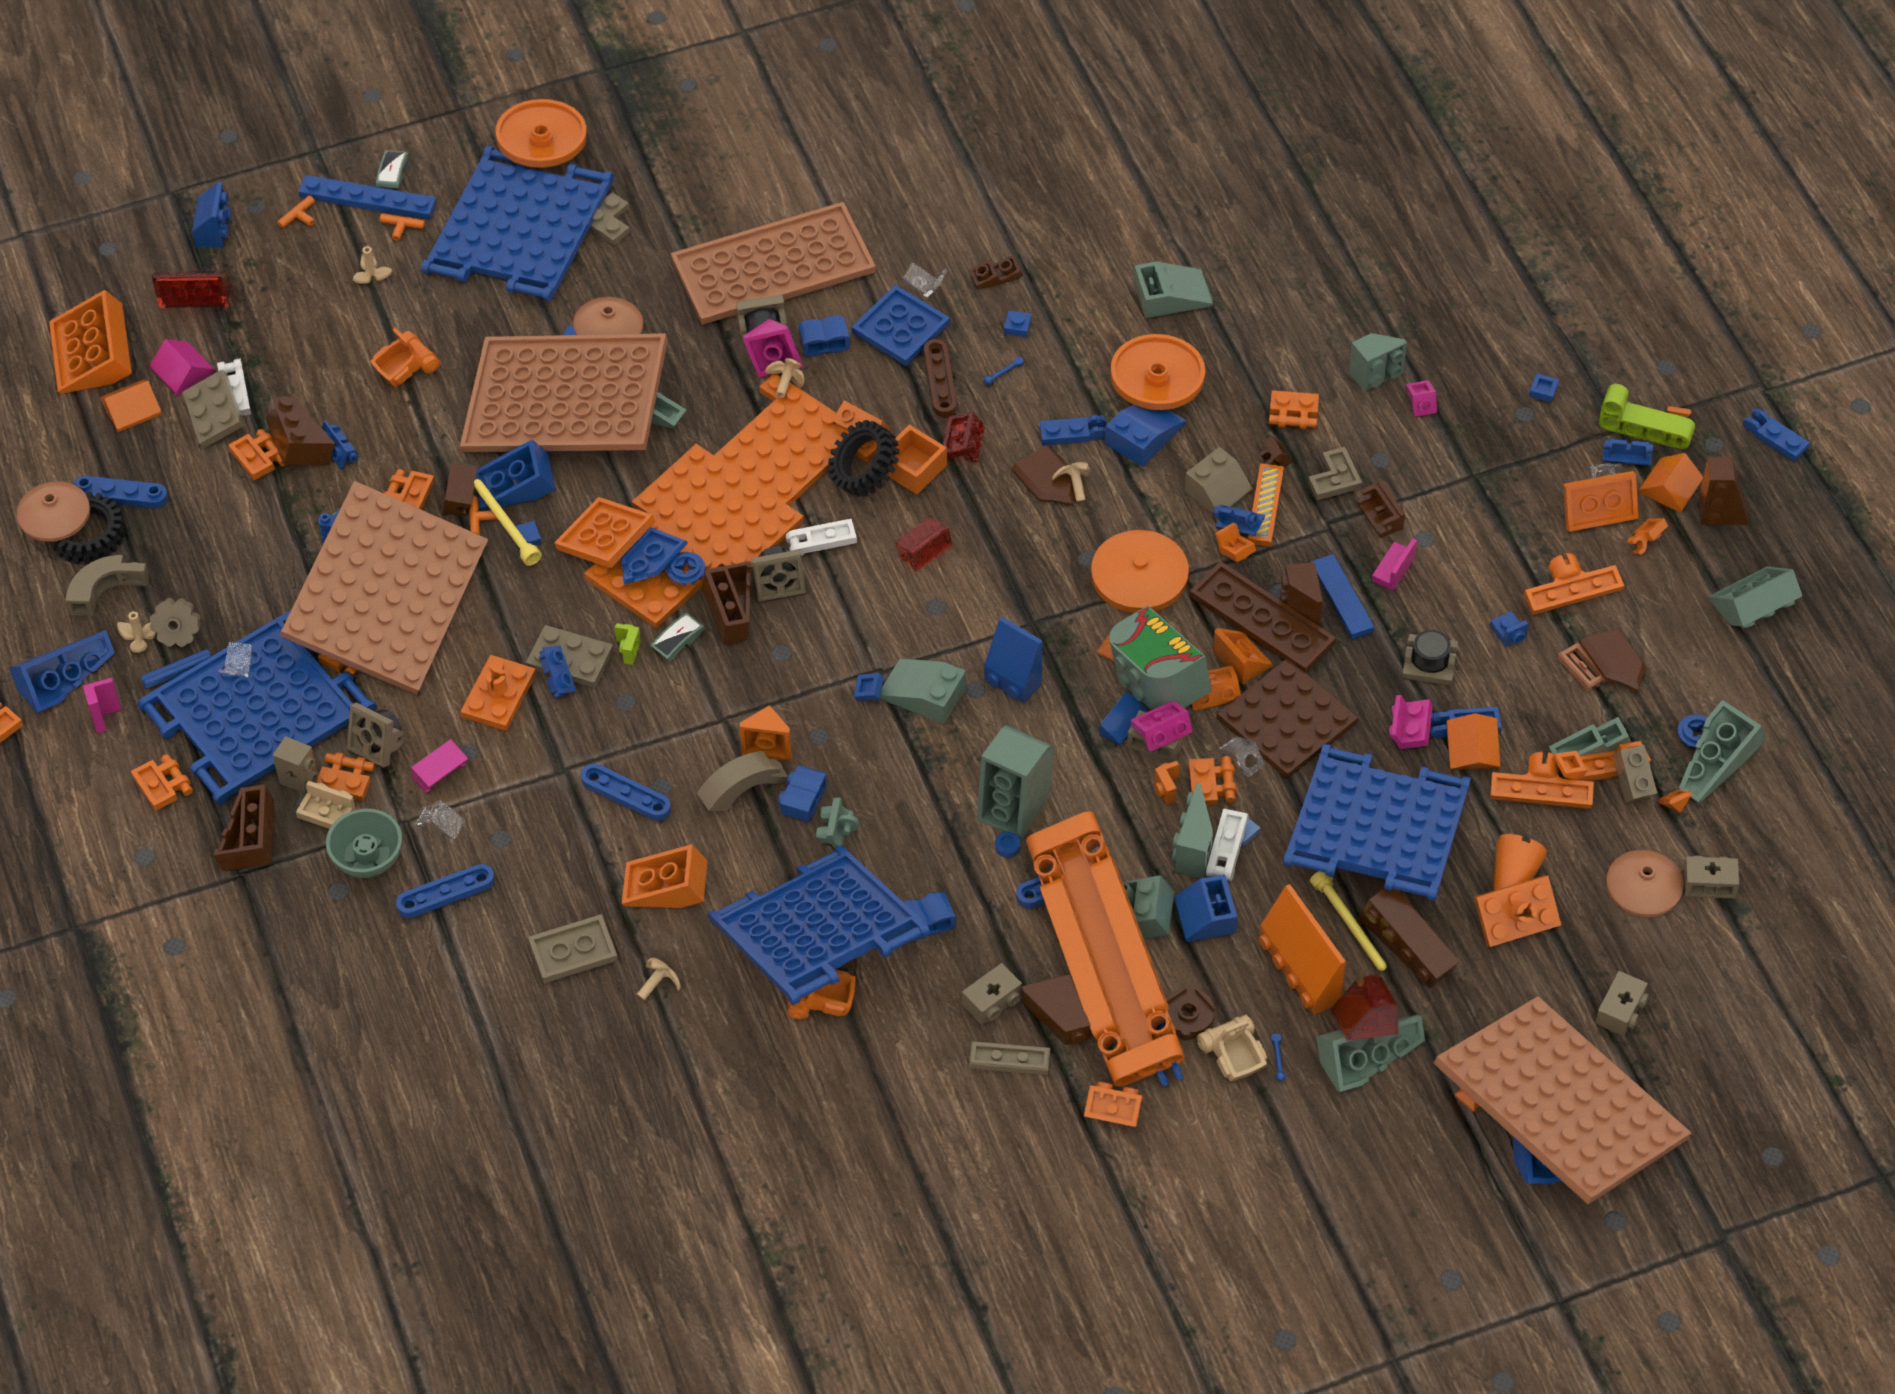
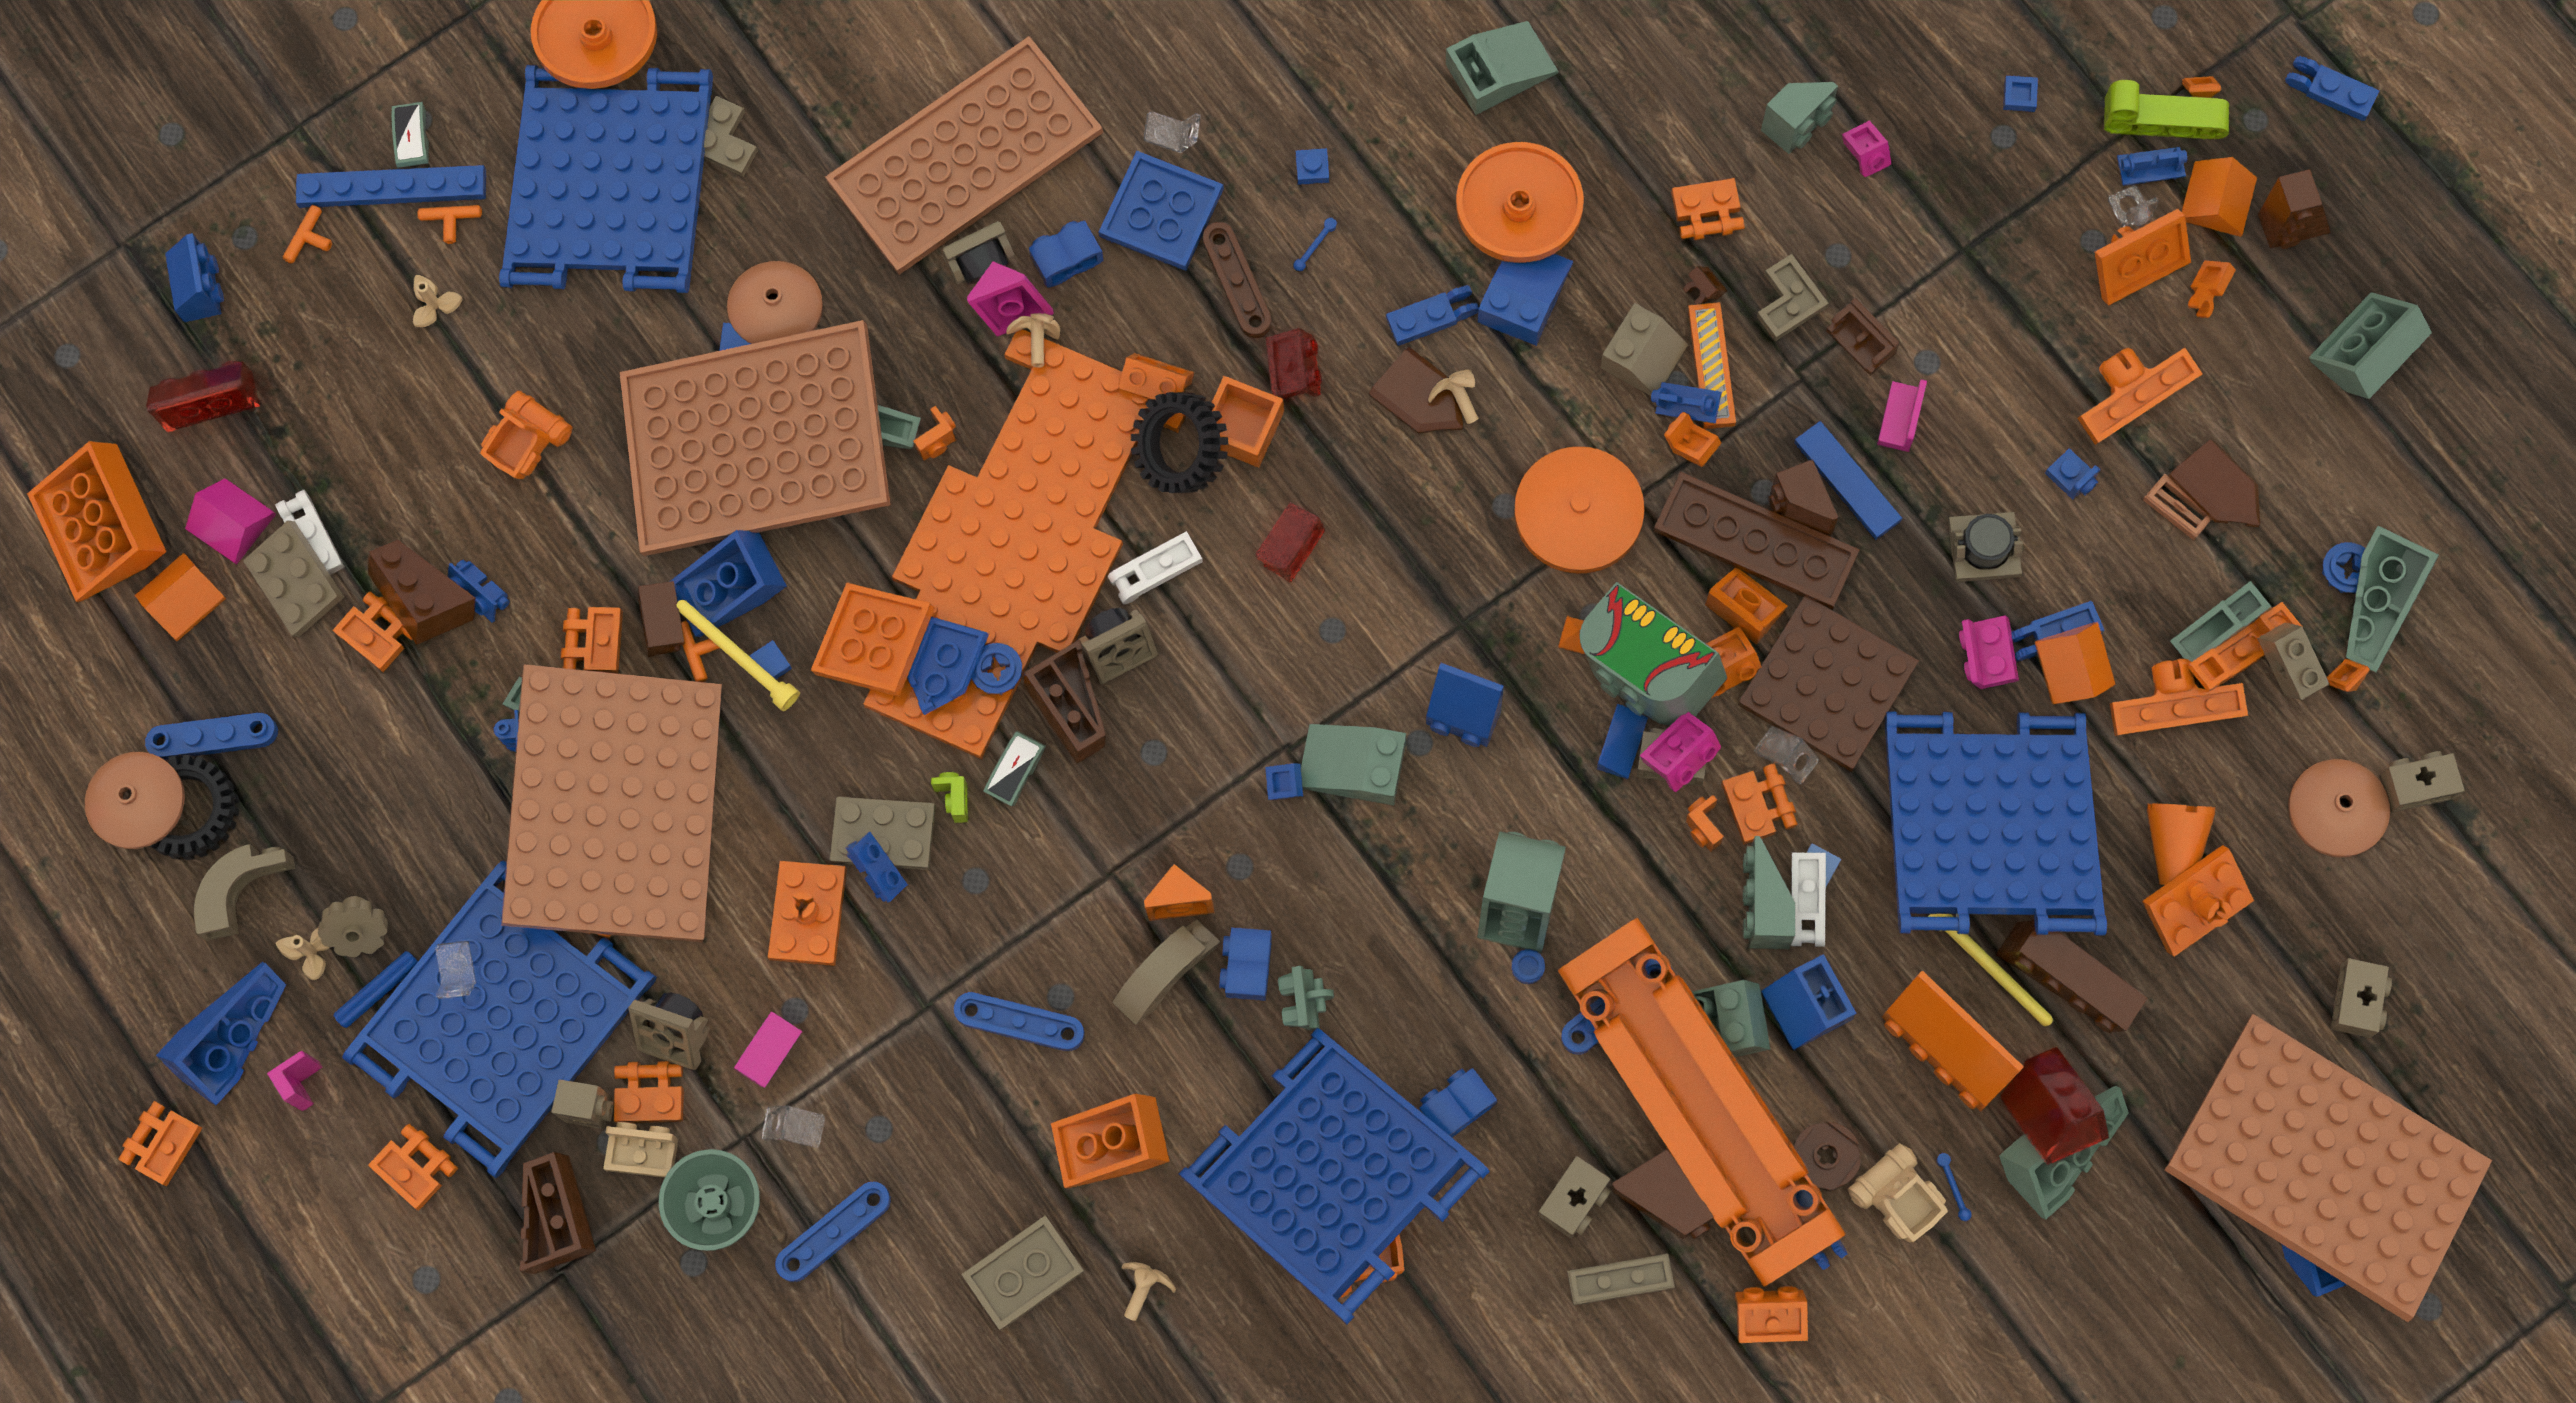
camera: 10 degrees left, 20 degrees up
reddish brown slope [969,254,1024,288] -> none
none -> orange bracket [913,406,956,461]

